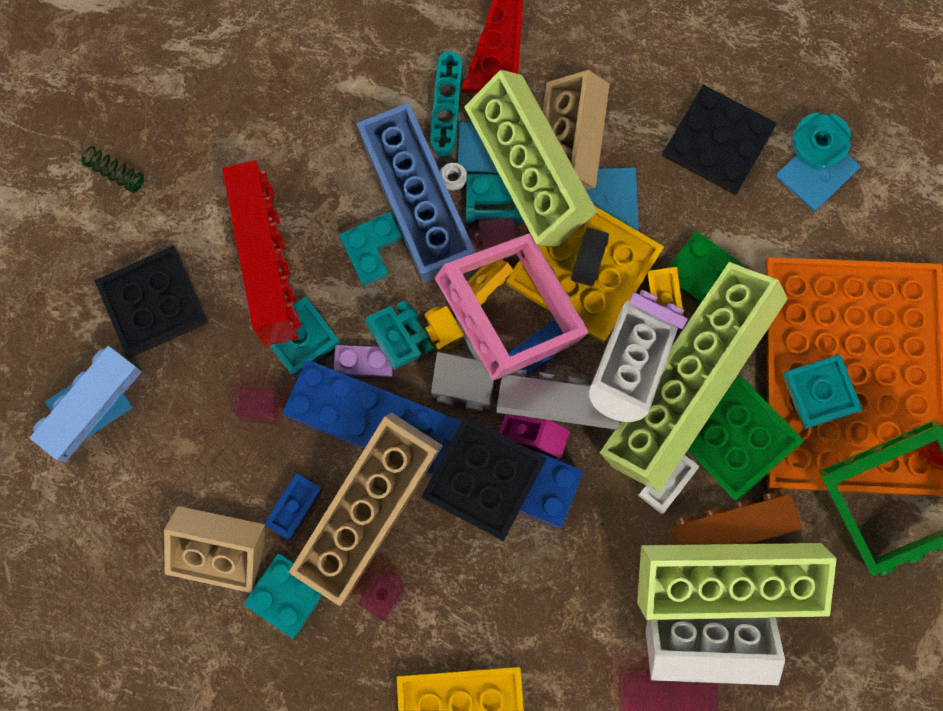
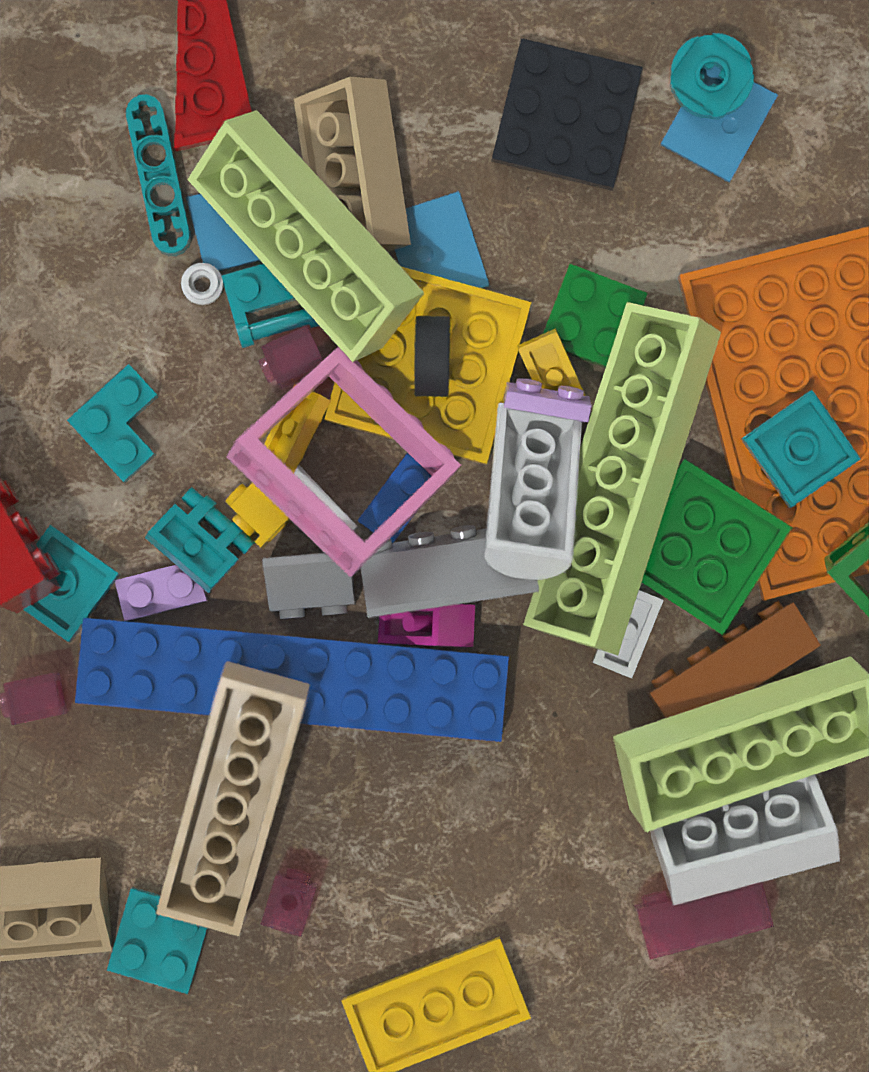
camera: 25 degrees left, 10 degrees up
blue plate [264,473,323,541] -> none
medium blue brick [356,103,475,284] -> none
black plate [421,416,547,542] -> none

